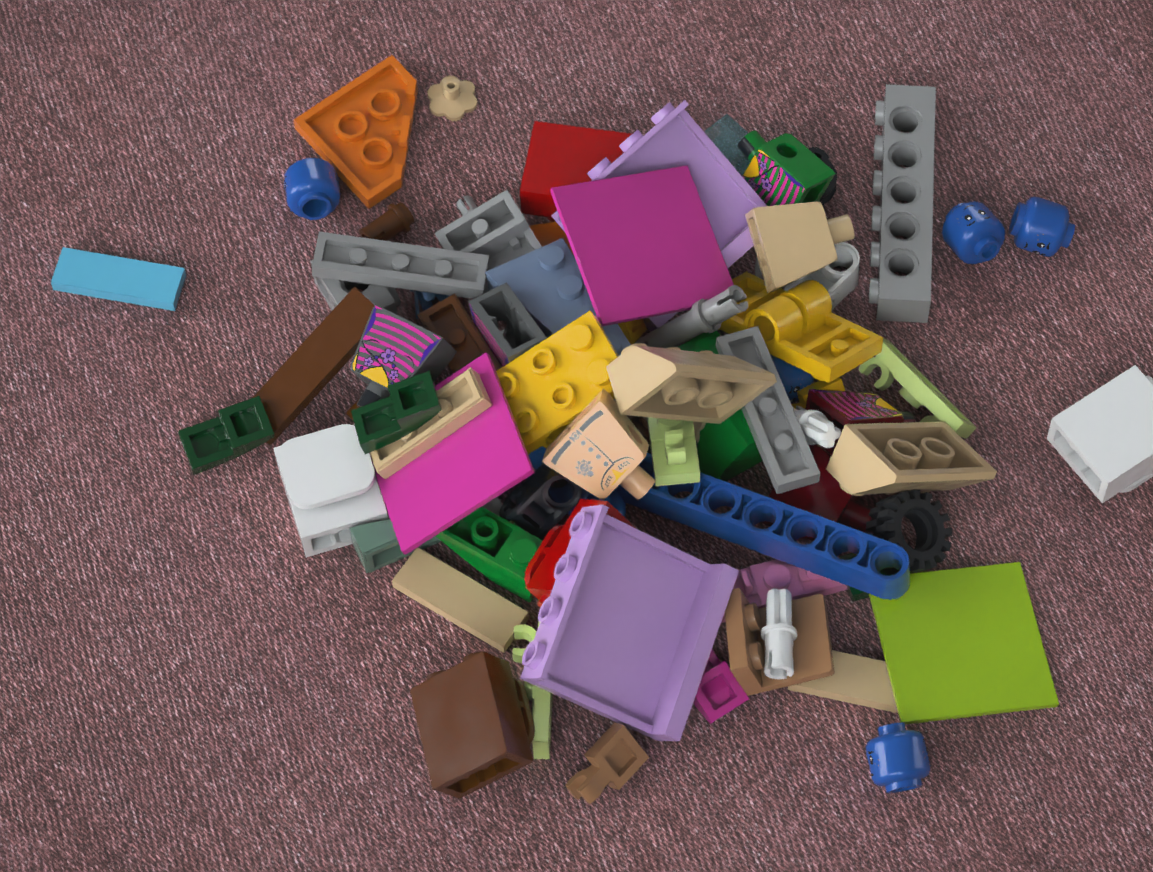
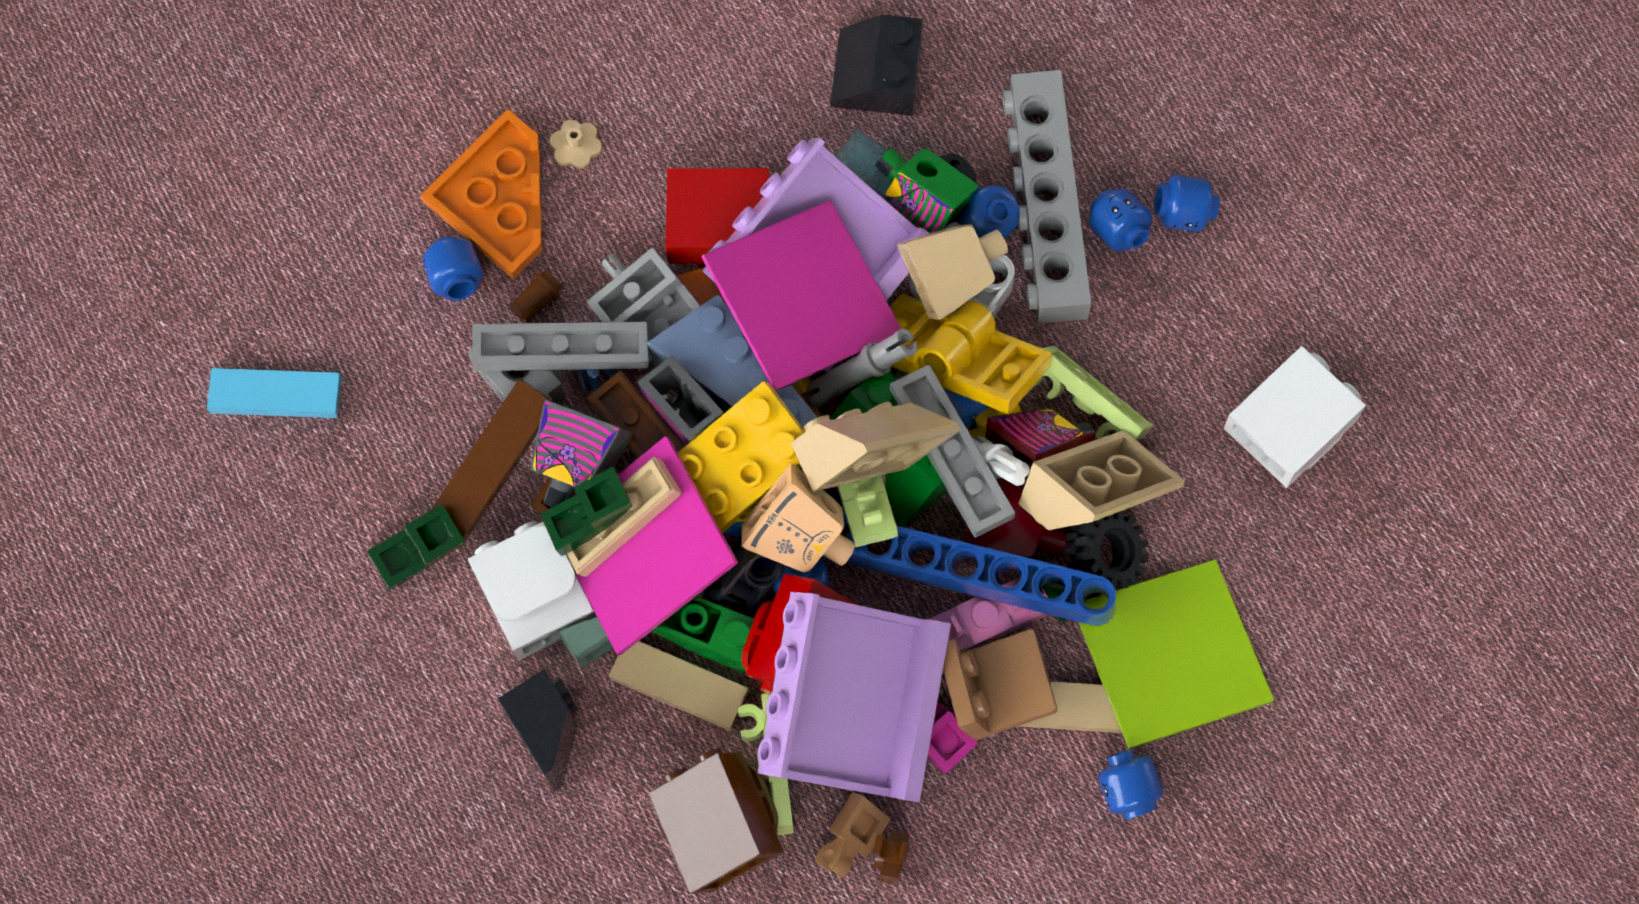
camera: 10 degrees left, 10 degrees up
white axle [761,588,797,679] -> none
none -> black slope [497,670,578,792]
none -> black slope [830,14,923,116]
none -> reddish brown plate [872,830,910,886]
none -> blue head [958,185,1020,238]

